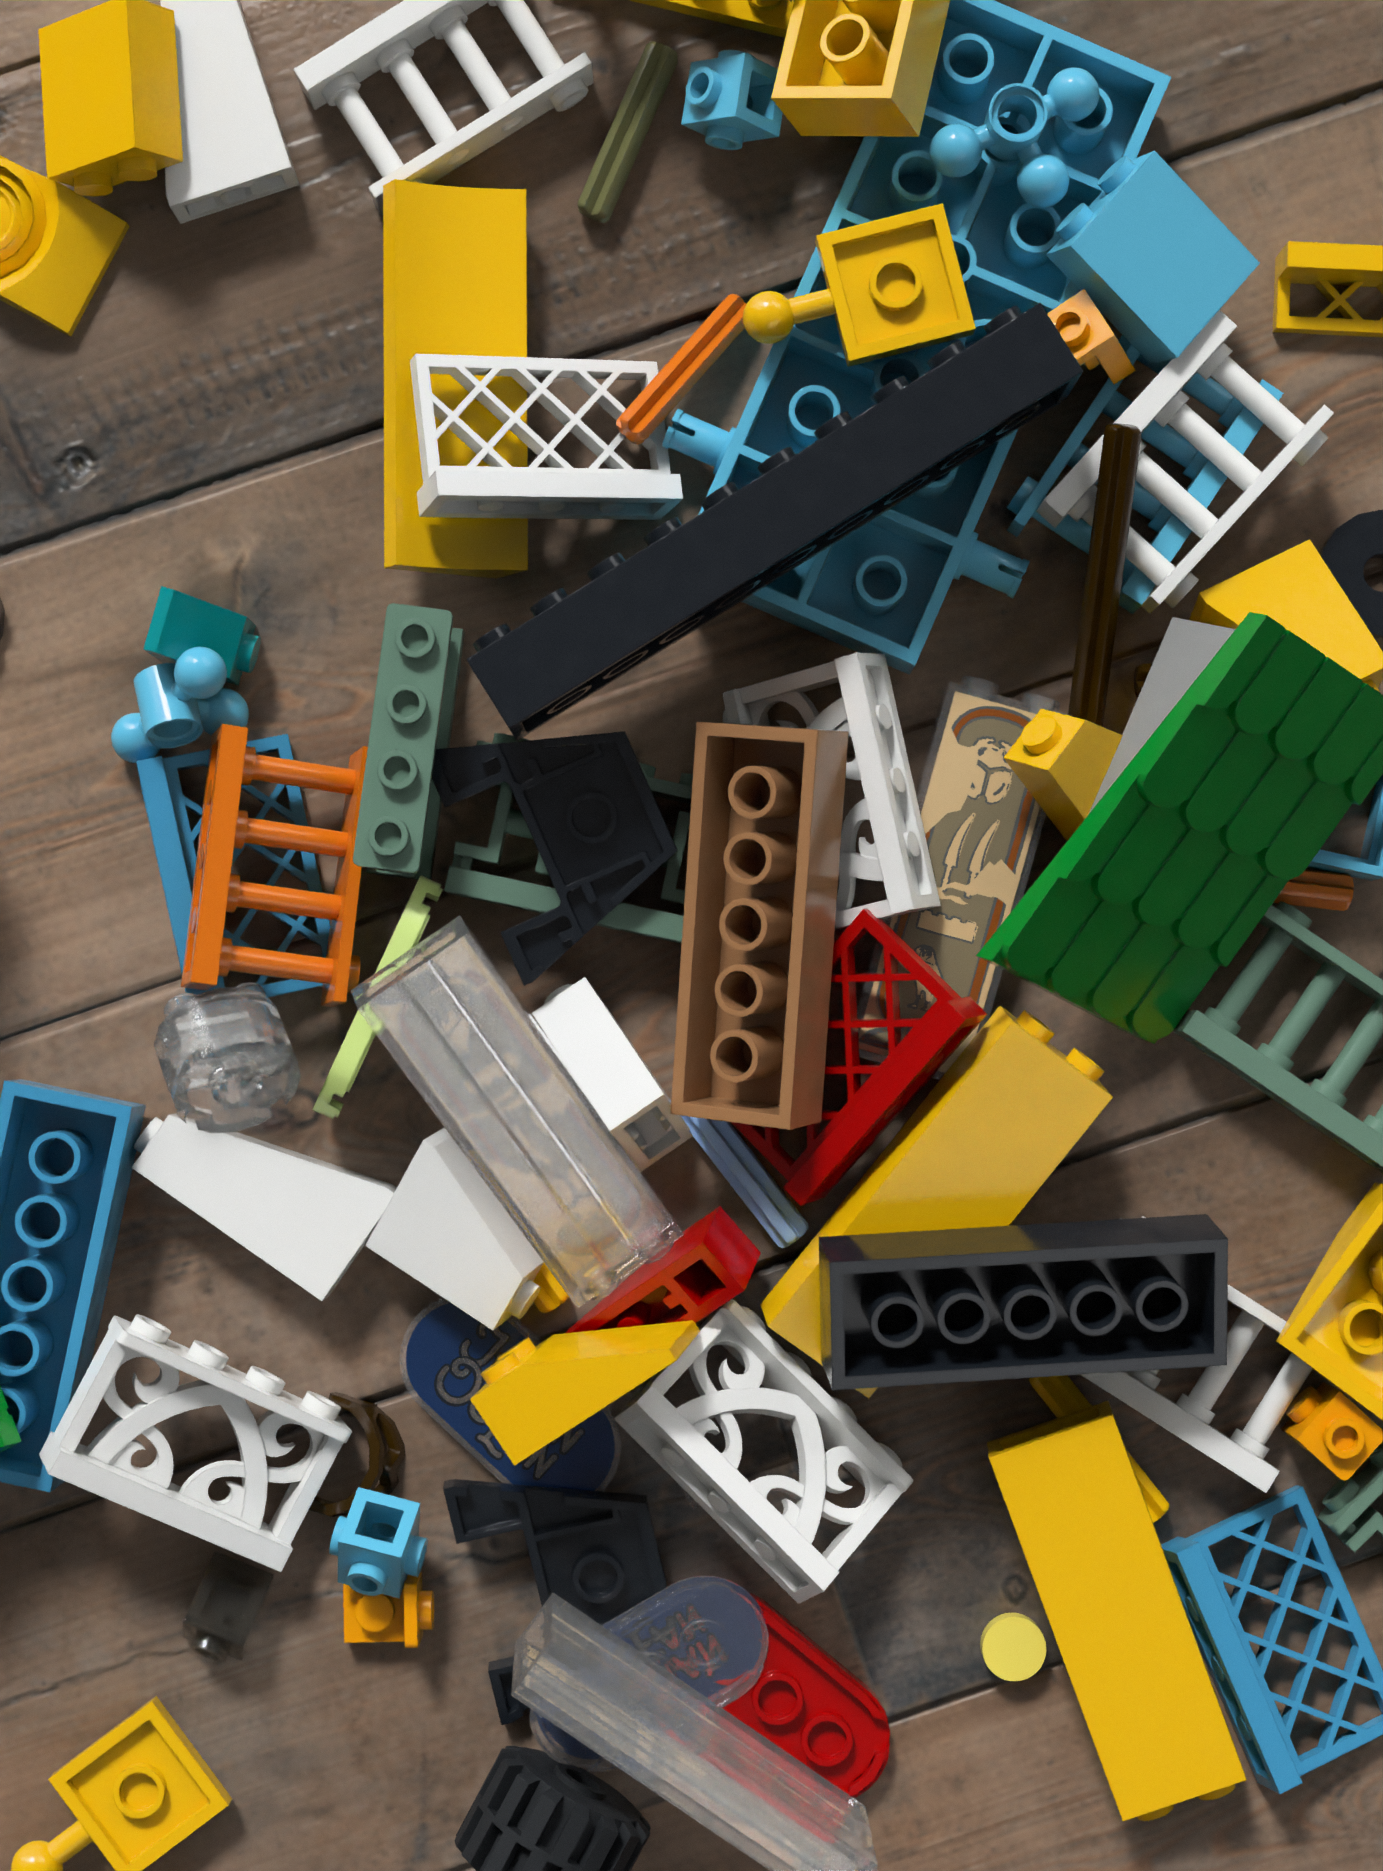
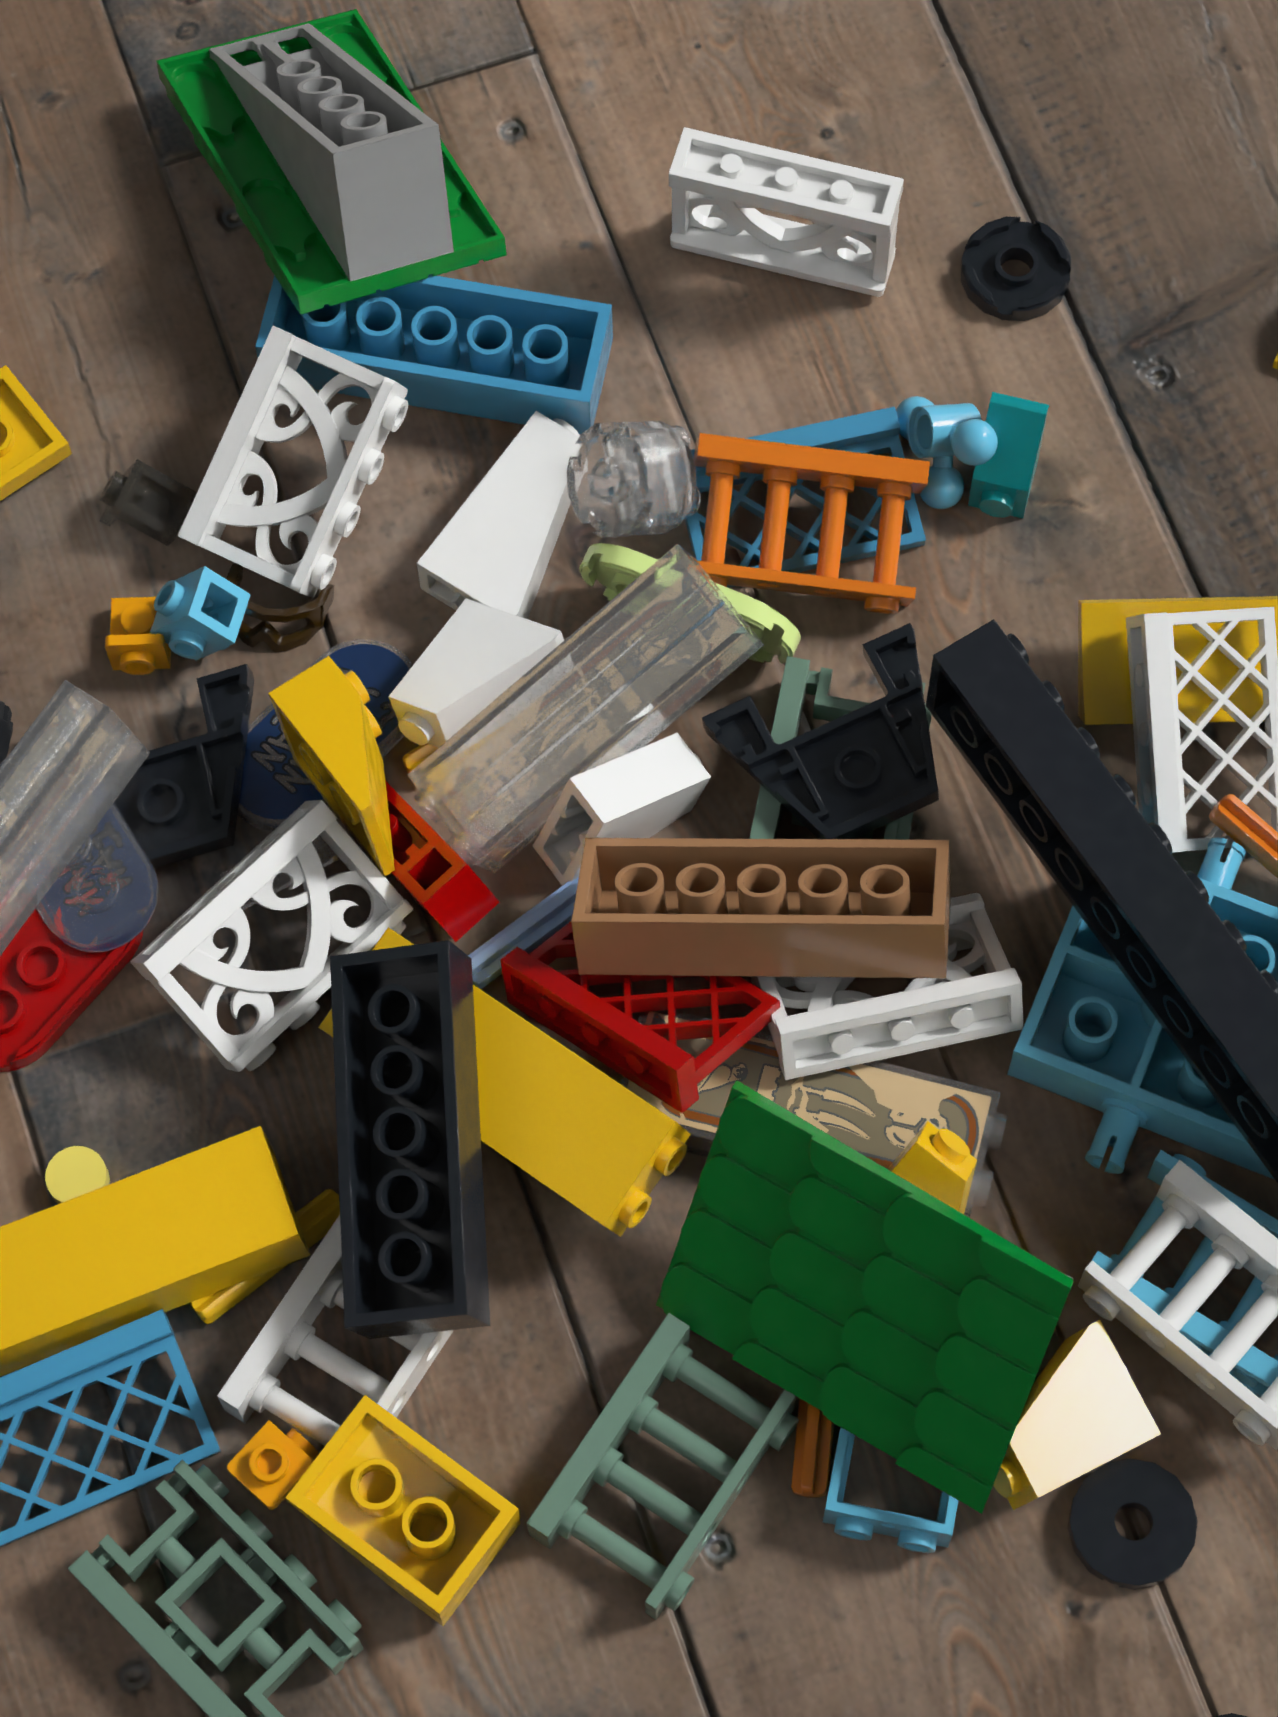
camera: 95 degrees right, 20 degrees down
sand green fence [353,603,465,880] -> none
dark brown axle [1068,423,1142,727] -> none

